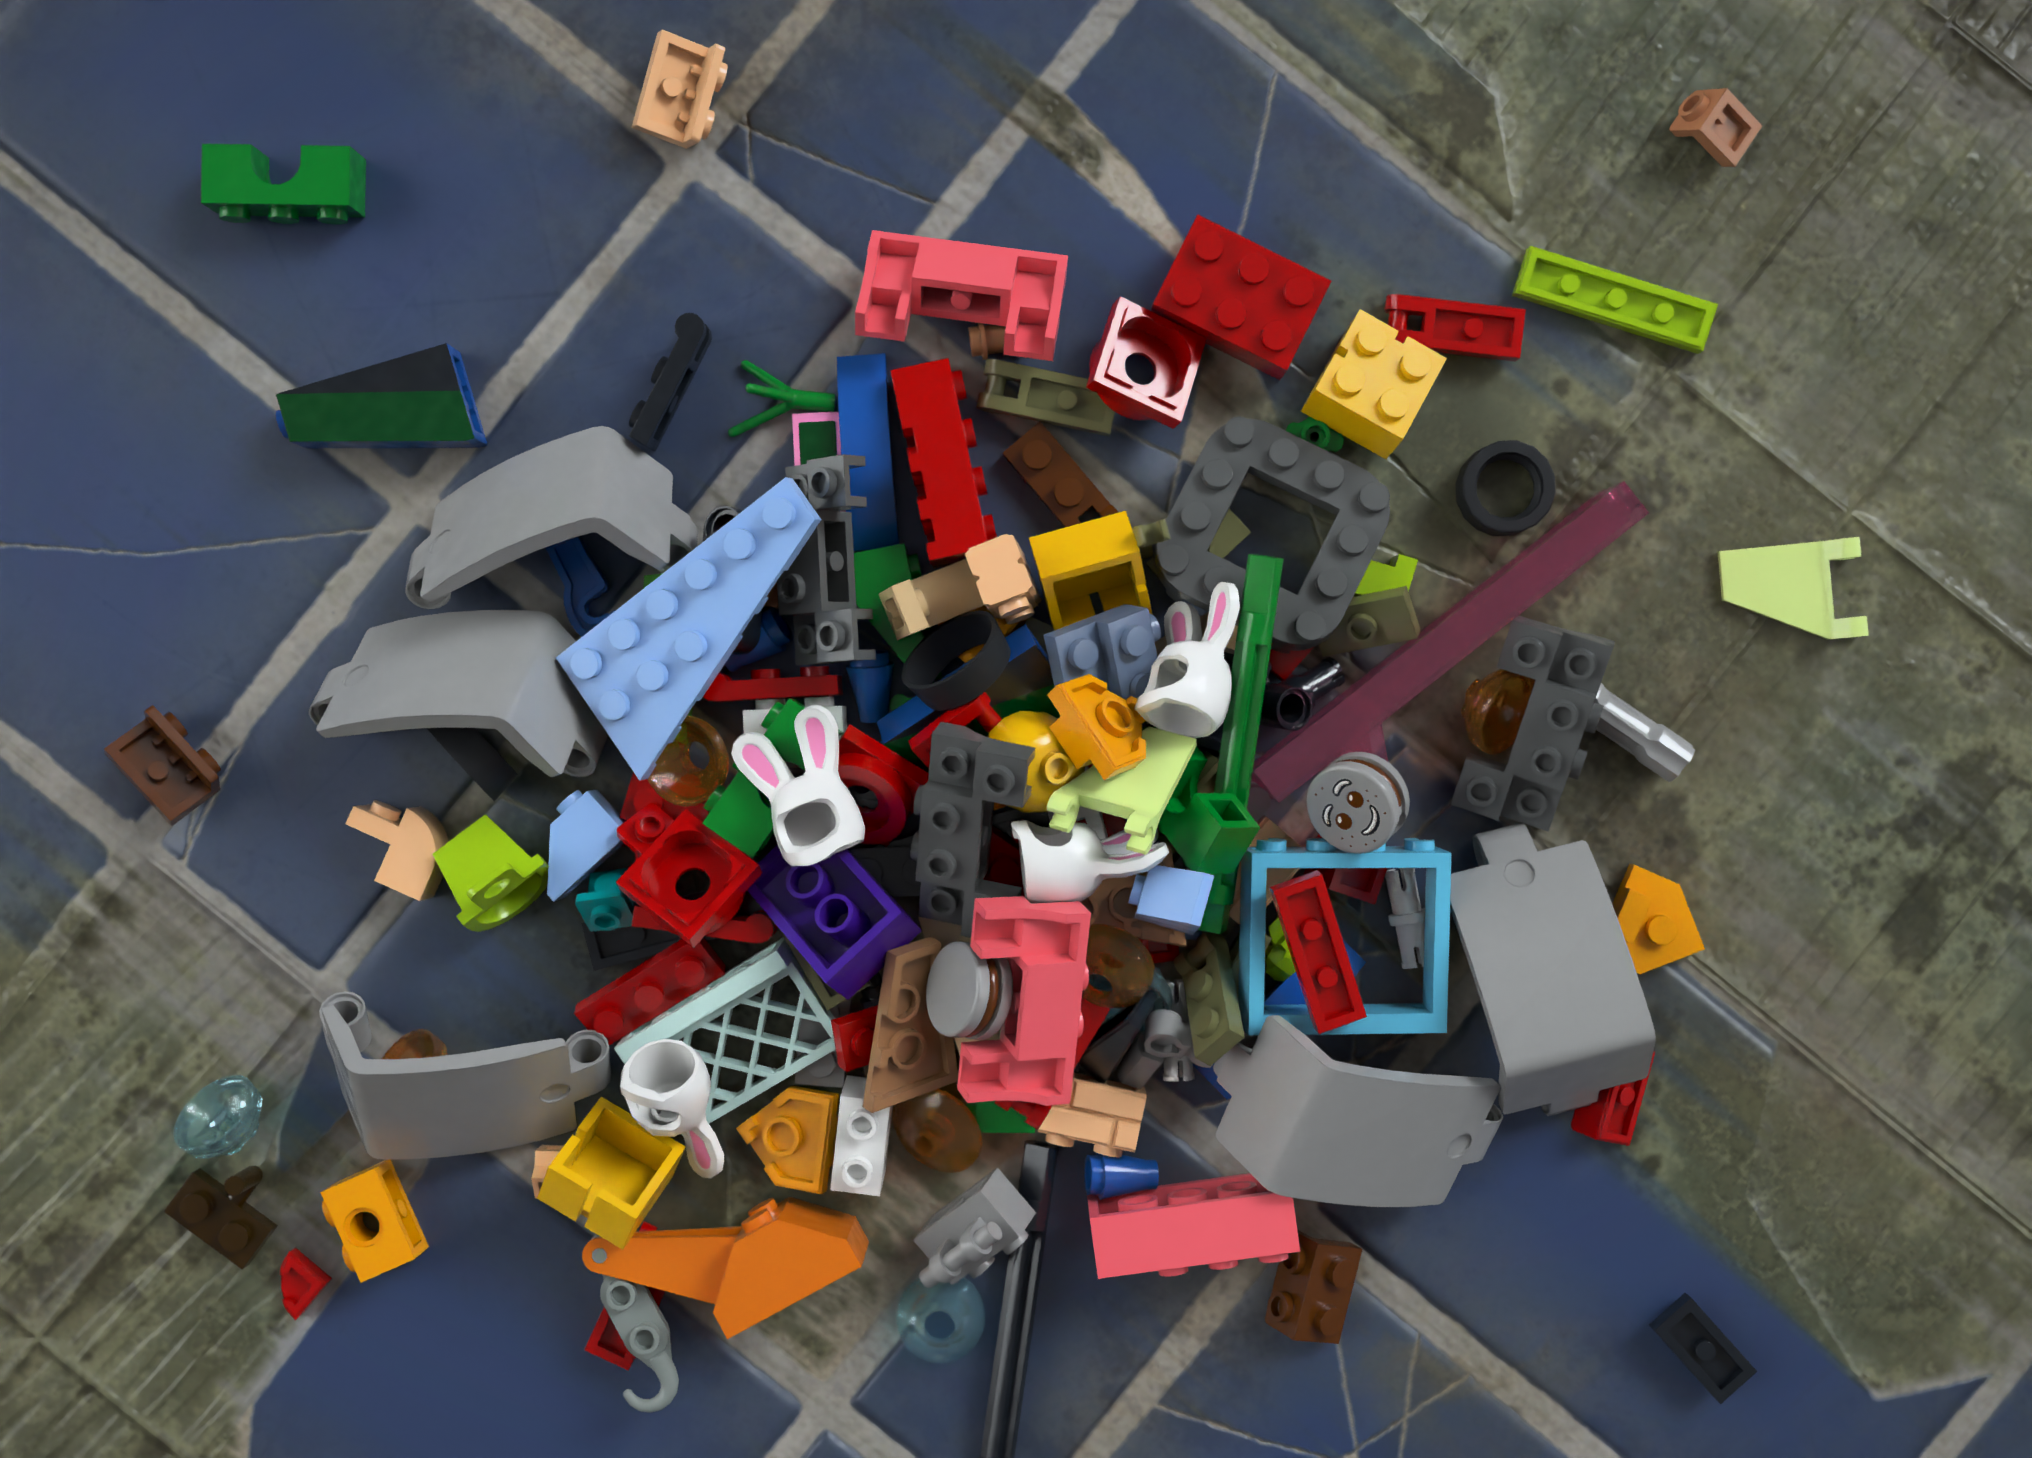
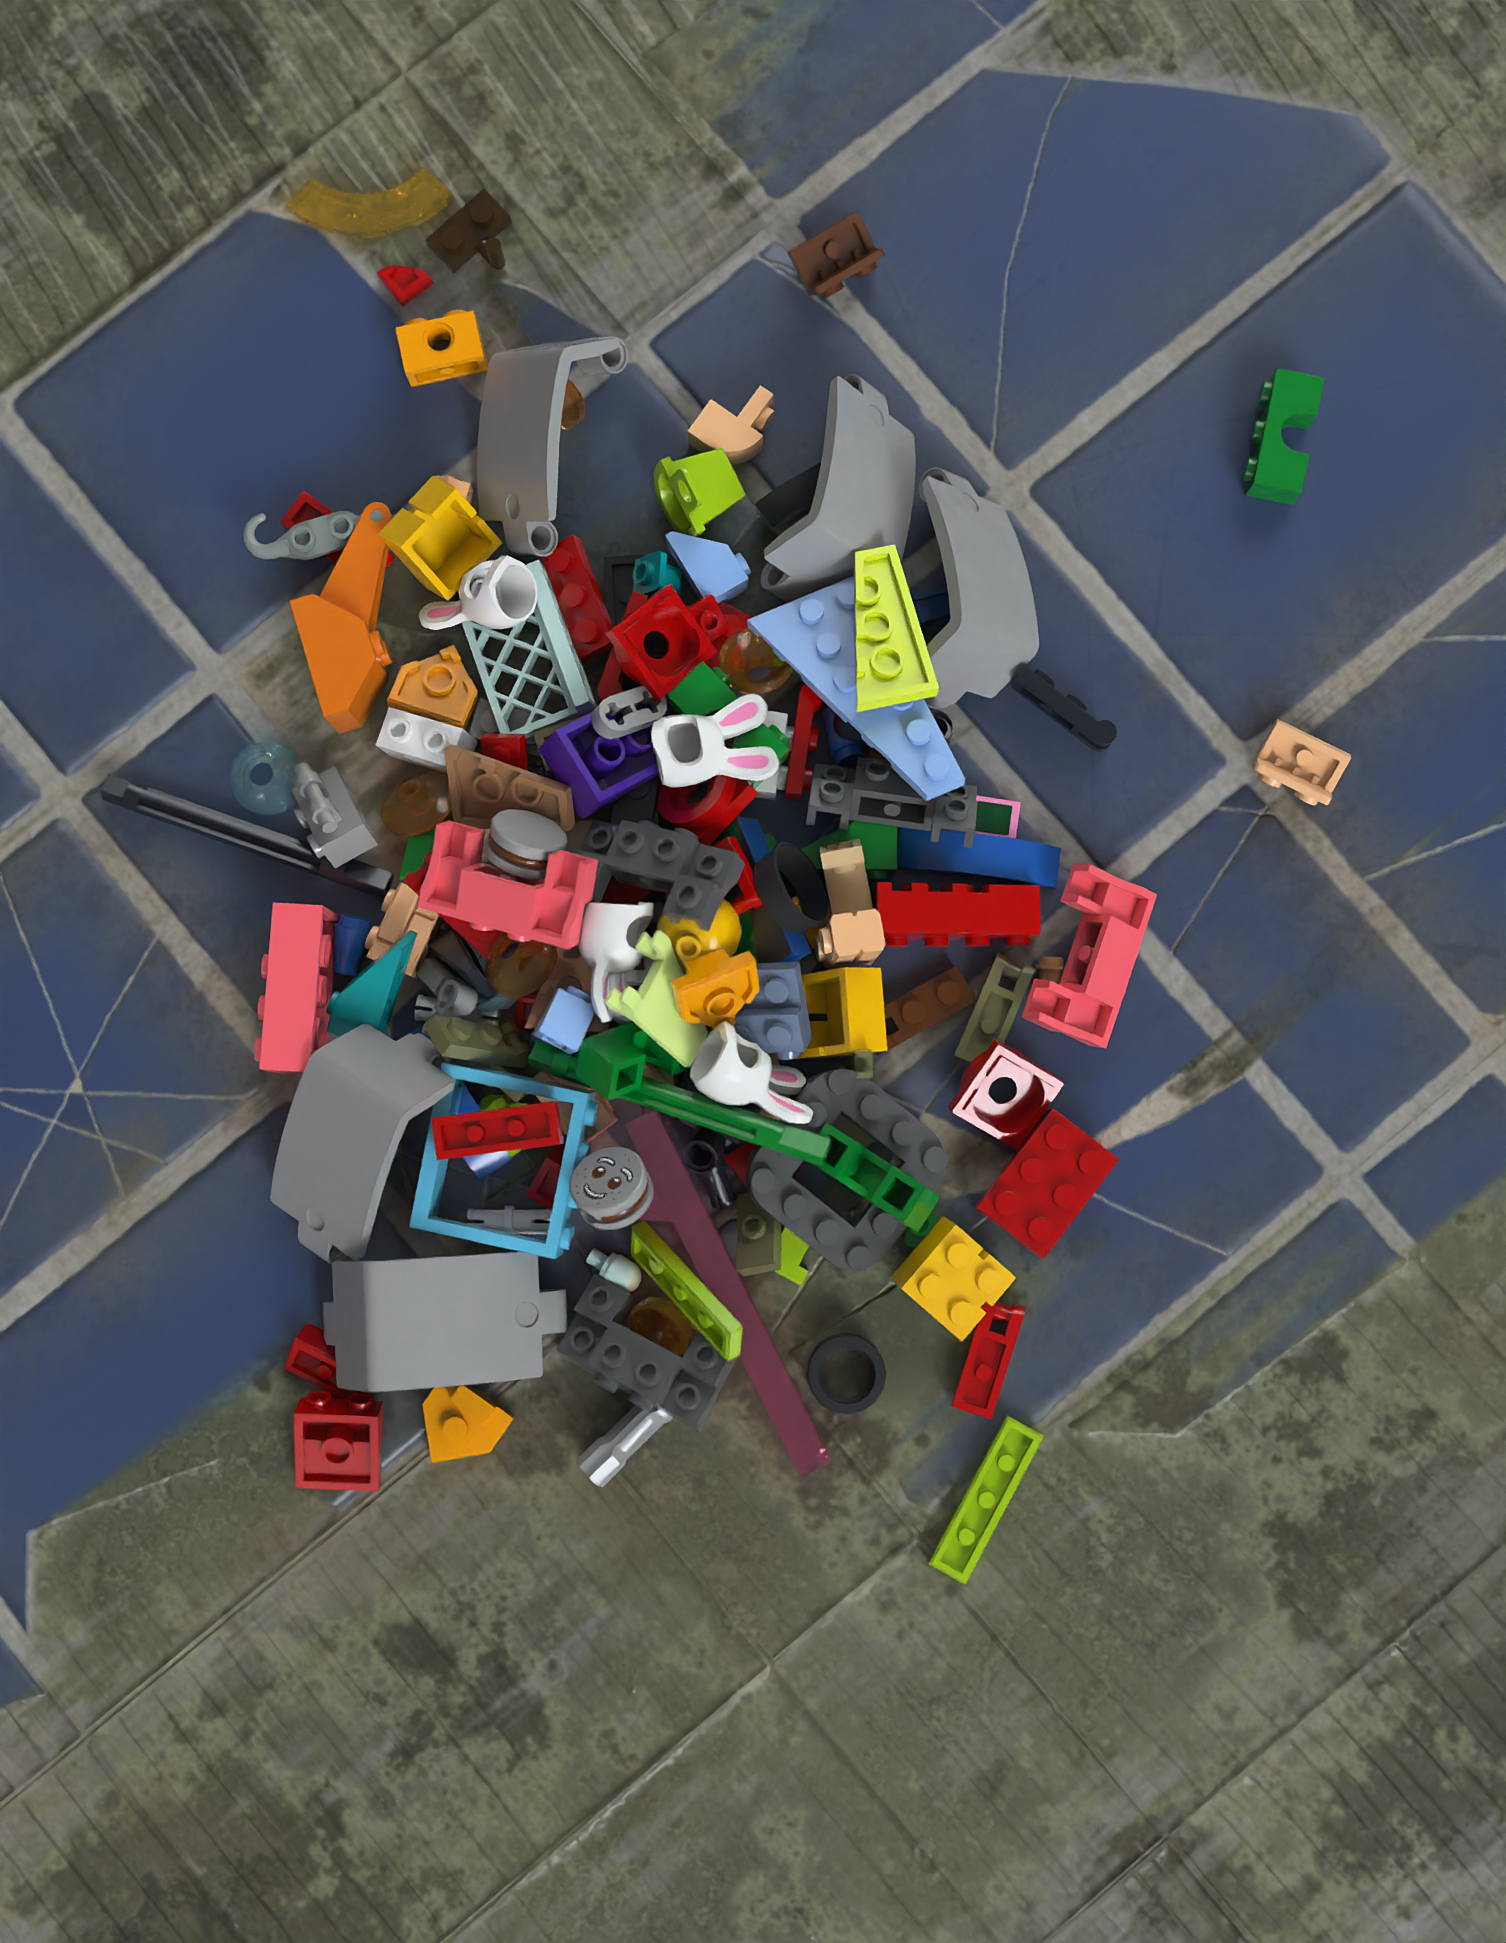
camera: 105 degrees right, 5 degrees down
clear light blue piece [173,1075,262,1159] -> none
slope [276,343,488,449] -> none
green plant [728,360,835,437] -> none
blue cone [845,650,894,723] -> none
reddish brown bracket [1265,1230,1363,1344] -> none
black plate [1649,1293,1757,1404] -> none
nougat bracket [1669,88,1762,167] -> none
yellowish green flag [1717,537,1869,640] -> none
none -> clear yellow tile [286,167,454,238]
none -> red plate [294,1391,384,1492]
none -> teal slope [326,930,417,1037]
none -> light aqua cylinder [586,1248,641,1292]
none -> light grey beam [591,685,667,739]
none -> lime tile [631,1220,743,1361]
none -> green arch [814,1122,940,1232]
none -> neon yellow wing [854,545,939,712]

